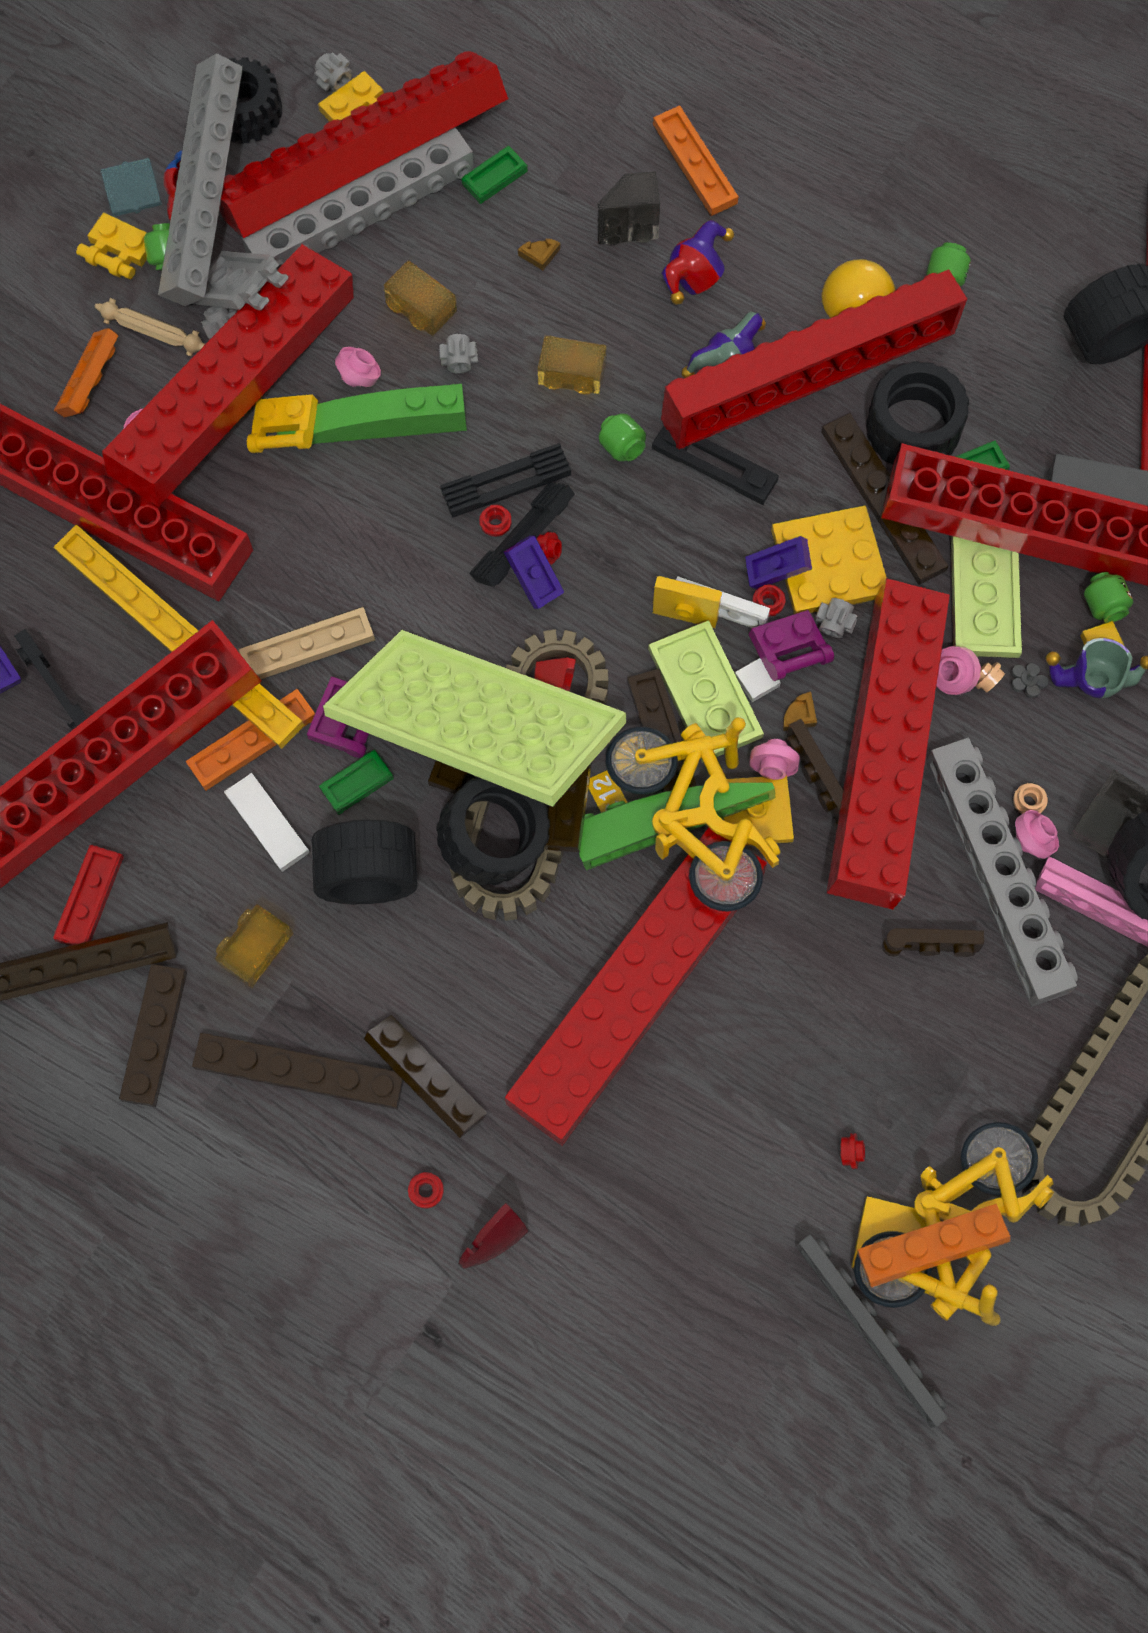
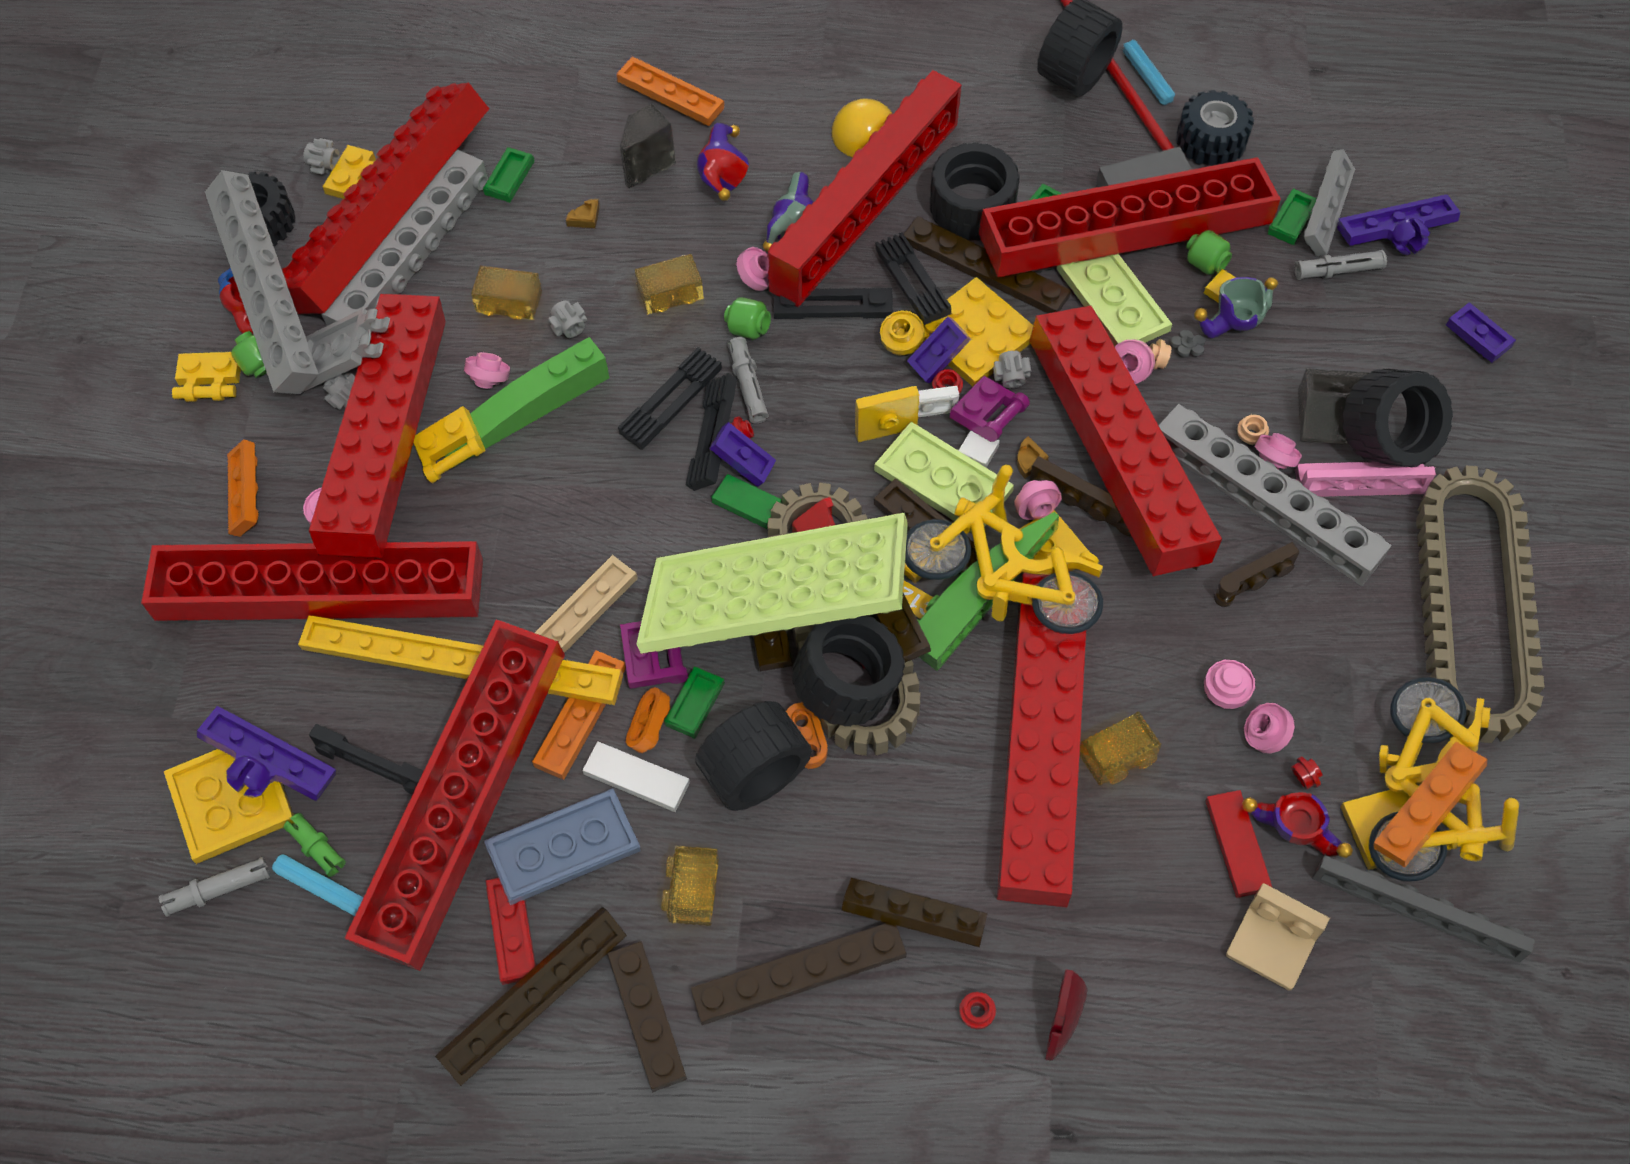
camera: 30 degrees left, 10 degrees down
tan wheel [95,298,205,356] -> none
clear light blue piece [101,158,162,217] -> none
red plate [479,505,512,537] -> none
bright green head [926,242,971,287] -> none
none -> sand blue tile [484,789,640,906]
none -> orange plate [626,687,670,753]
none -> green tile [712,474,782,529]
none -> light grey pin [727,337,769,423]
none -> bright pink plate [736,247,769,291]
none -> orange plate [786,702,828,769]
none -> black container [875,232,952,325]
none -> yellow plate [880,310,925,355]
none -> clear yellow brick [1080,712,1162,785]
none -> bright pink plate [1204,660,1255,709]
none -> red tile [1205,790,1273,898]
none -> tan bracket [1226,883,1330,990]
none -> red piece [1242,792,1353,858]
none -> bright pink plate [1244,703,1295,754]

